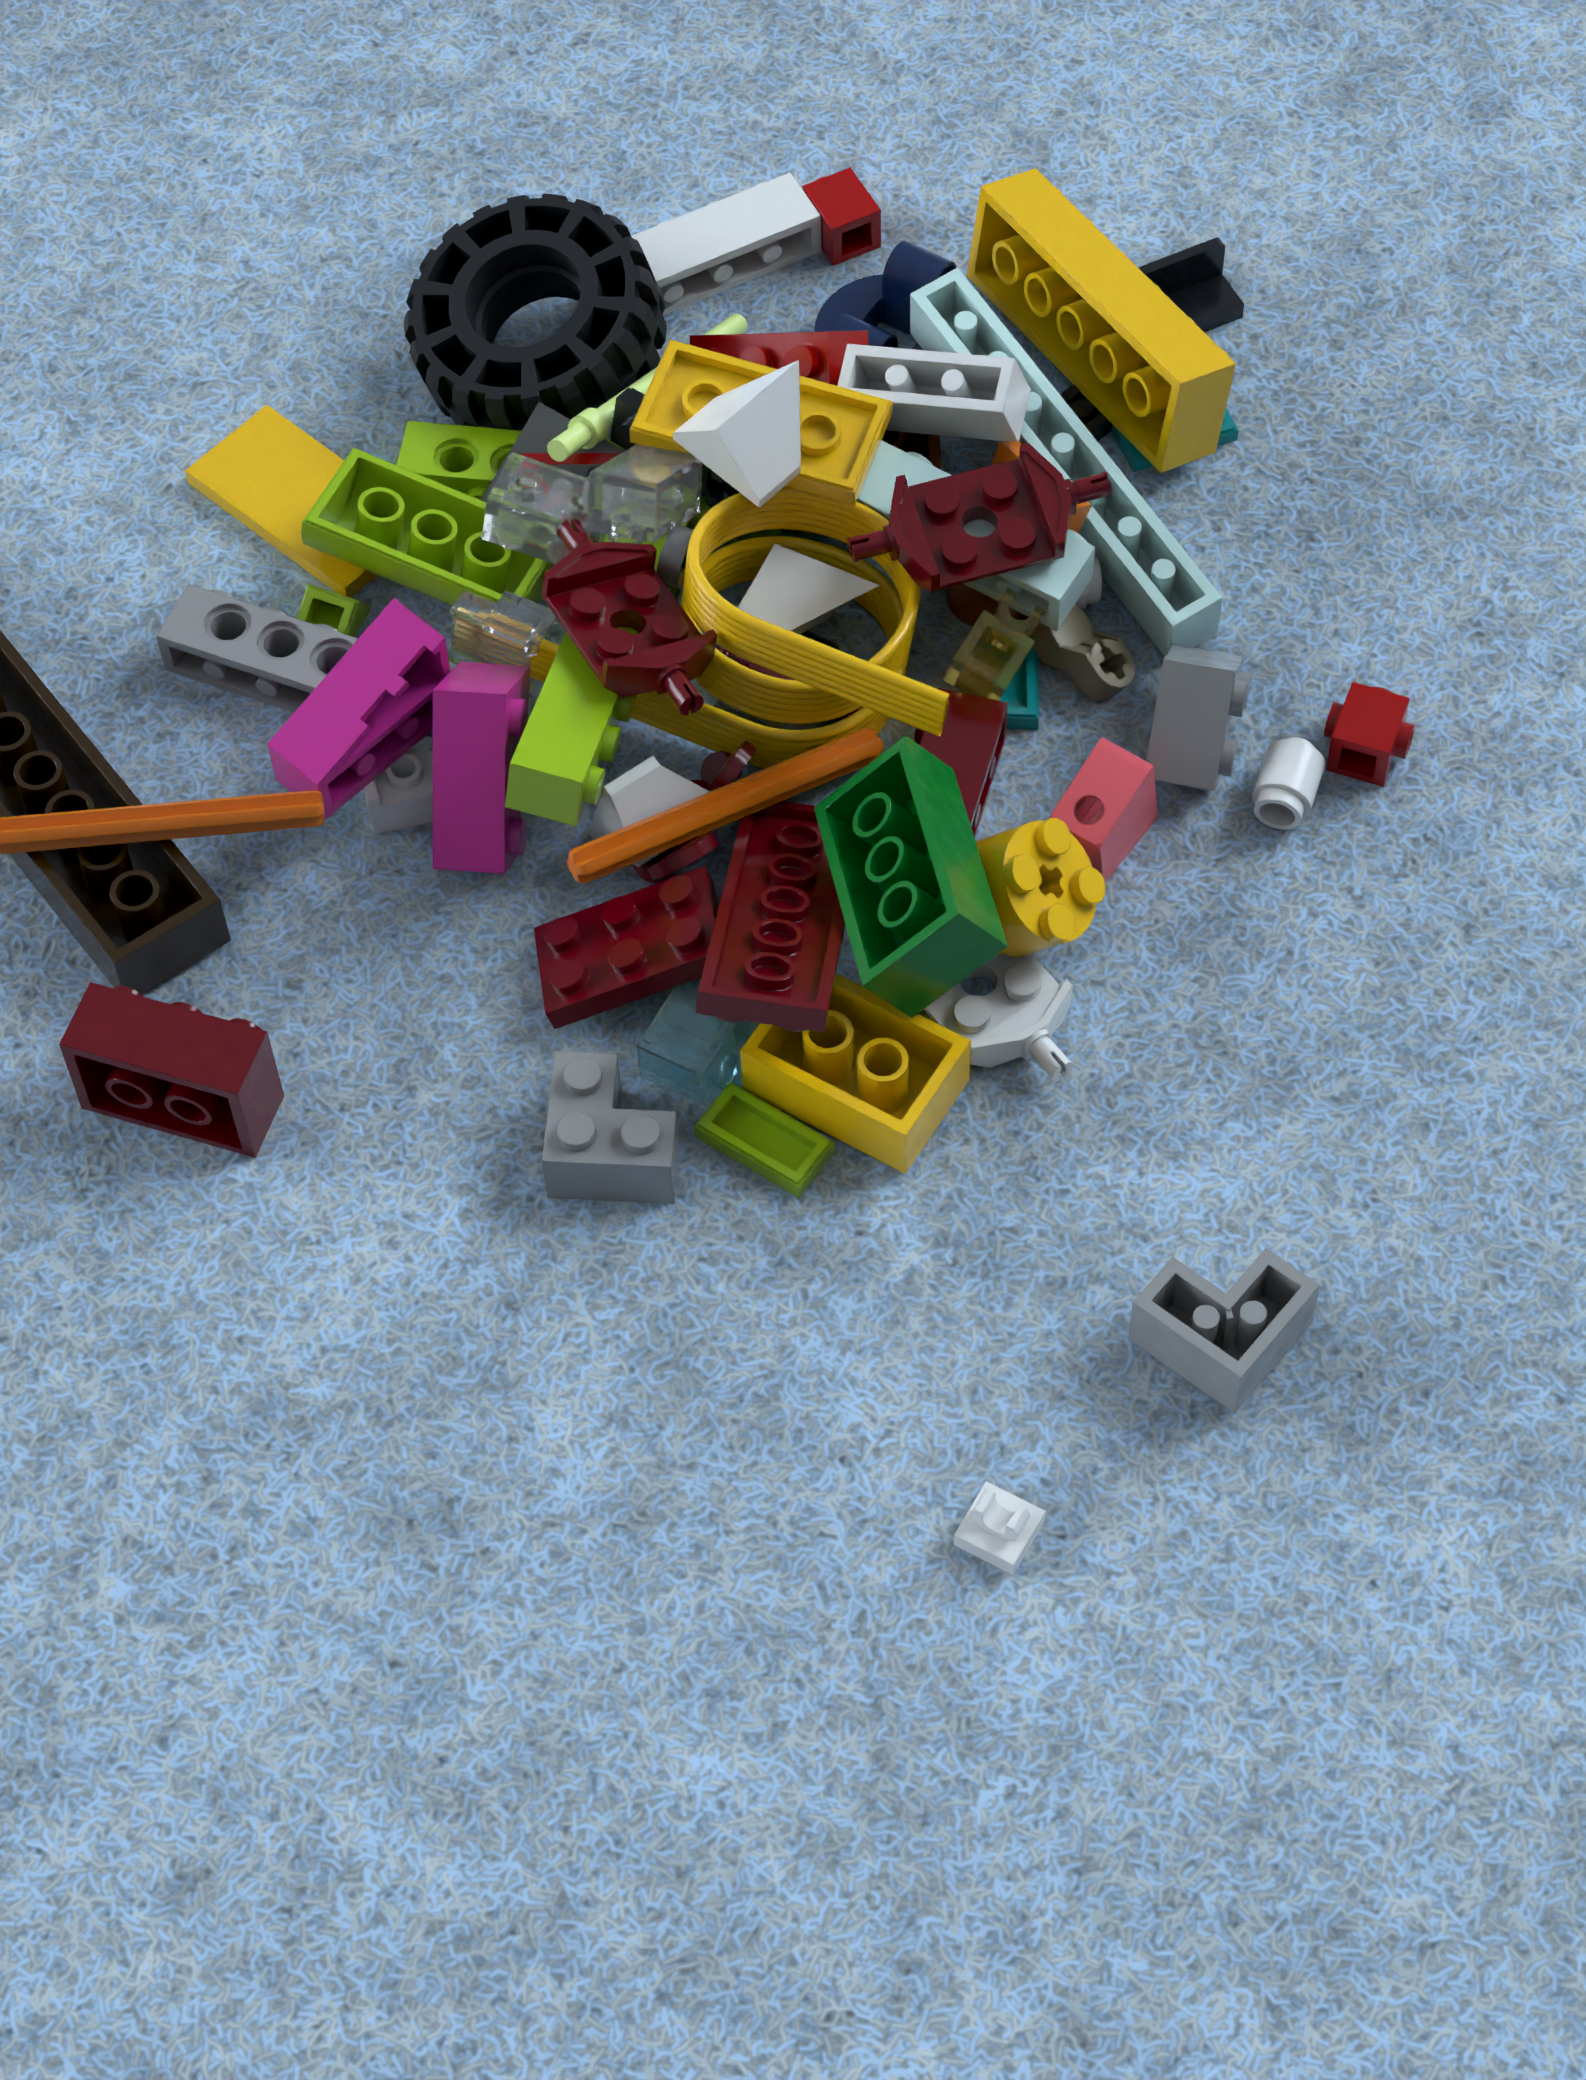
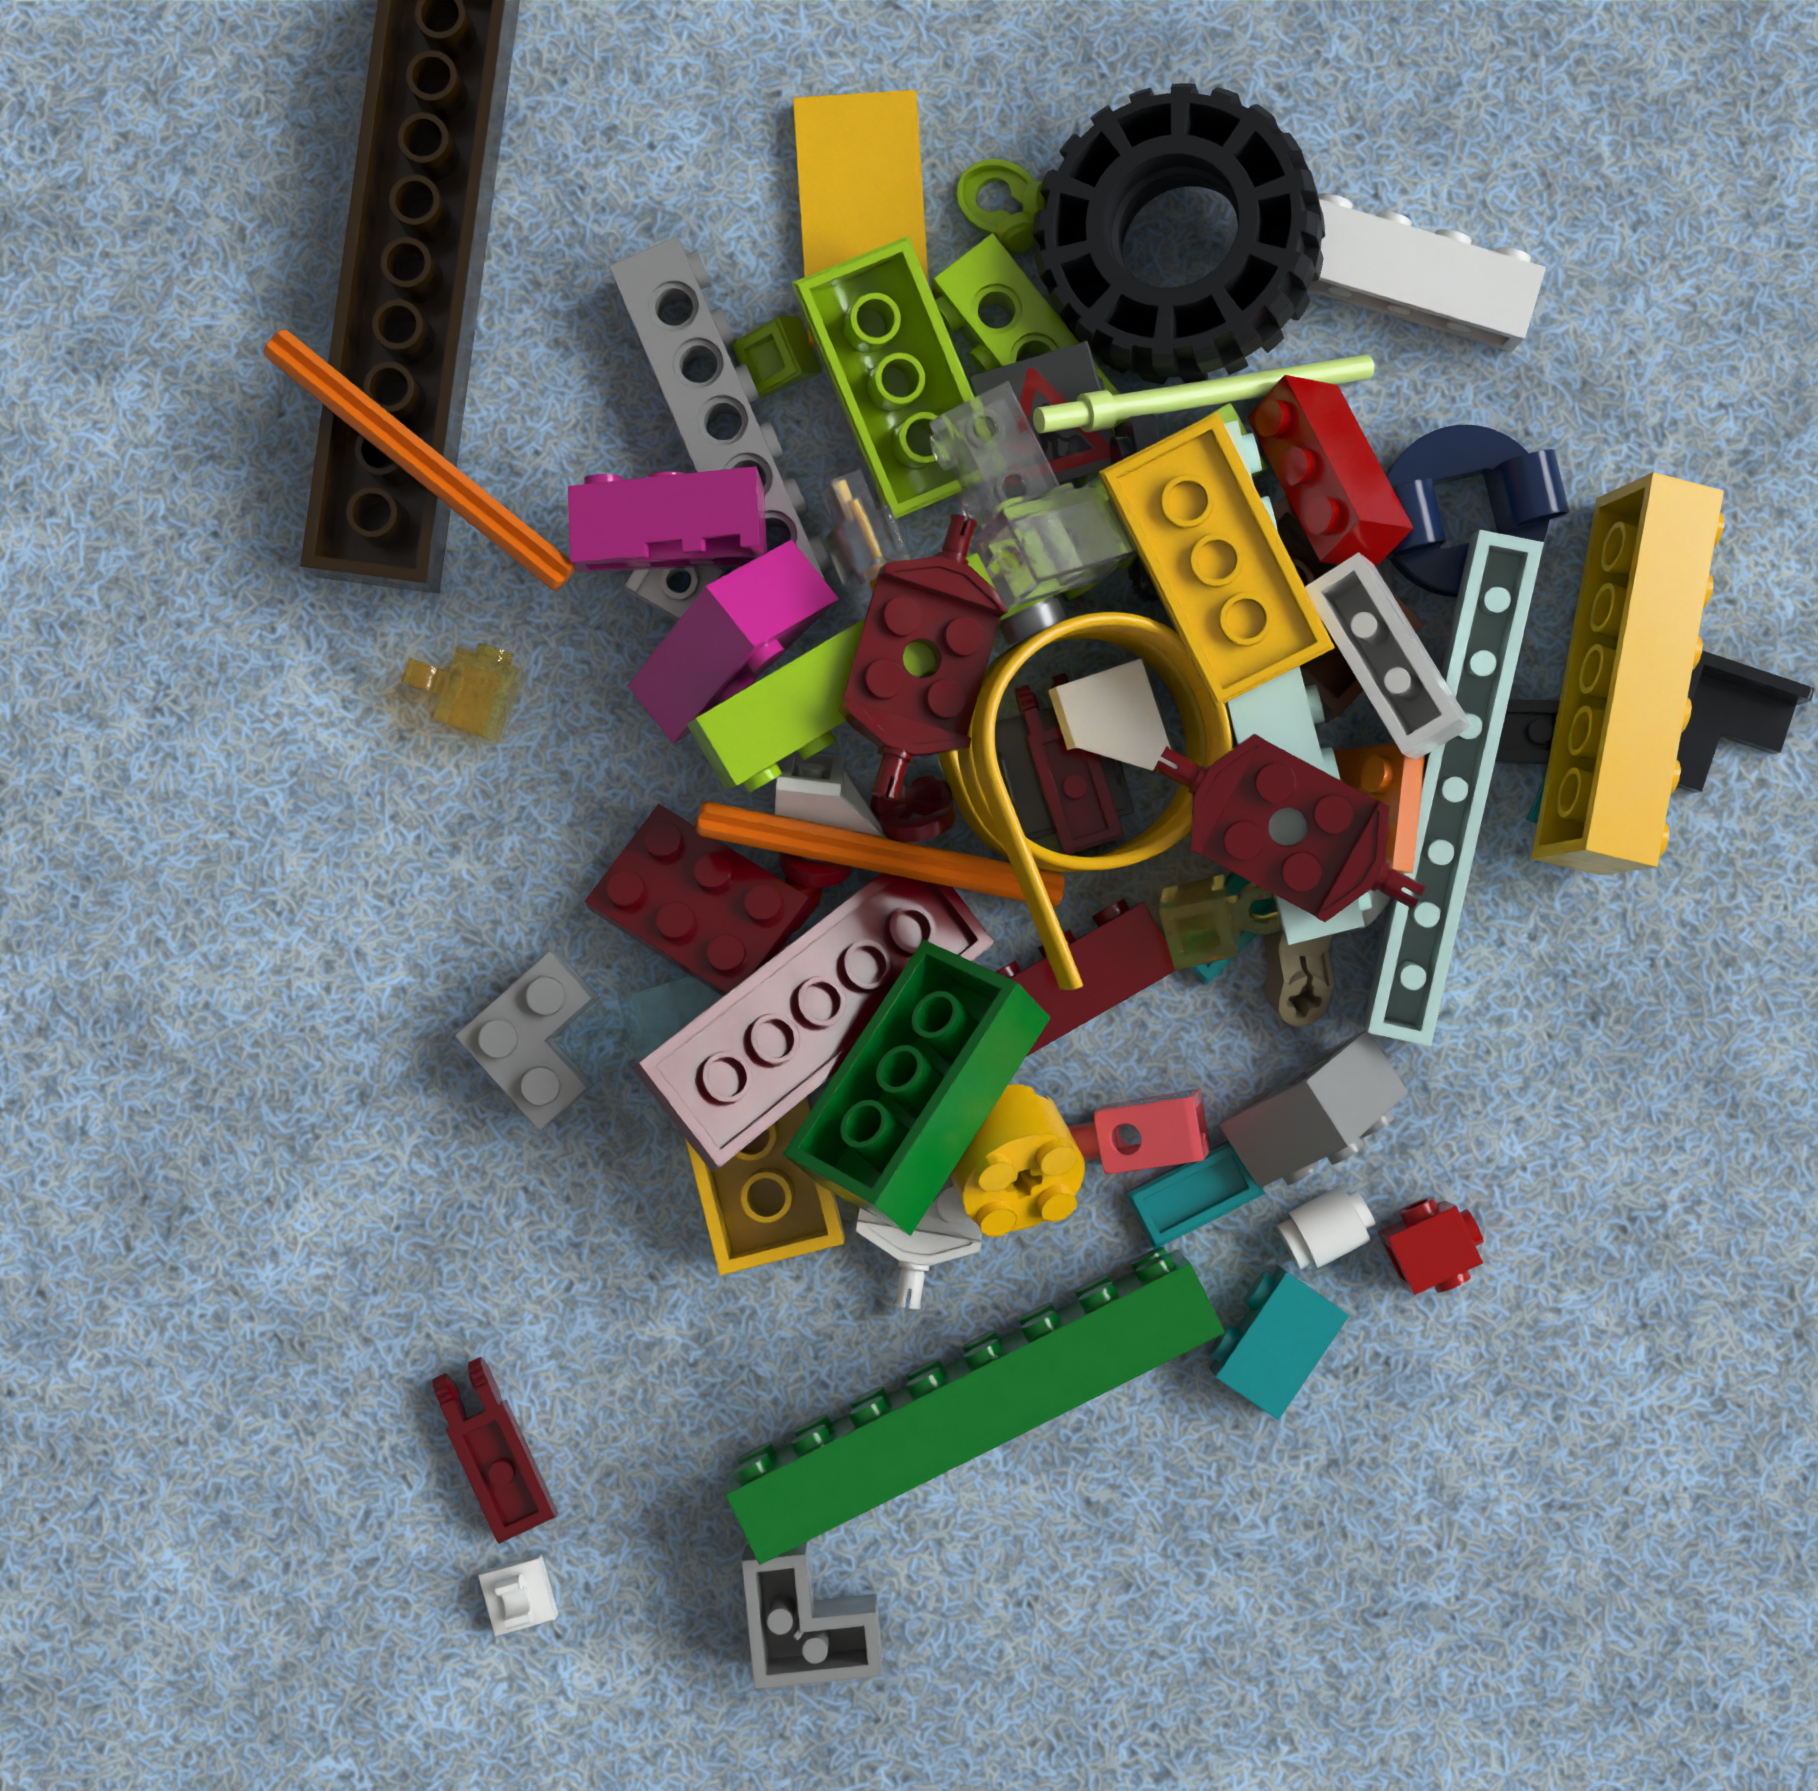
camera: 45 degrees right, 30 degrees up
dark red brick [59,982,284,1158] -> none
white slope [673,360,801,508] -> none
lime tile [694,1081,835,1198] -> none
red brick [802,167,881,266] -> none
none -> clear yellow brick [401,643,526,744]
none -> dark red hinge [432,1357,558,1544]
none -> green brick [725,1247,1225,1565]
none -> lime piece [957,159,1046,255]
none -> teal tile [1125,1140,1266,1250]
none -> teal brick [1209,1266,1350,1421]

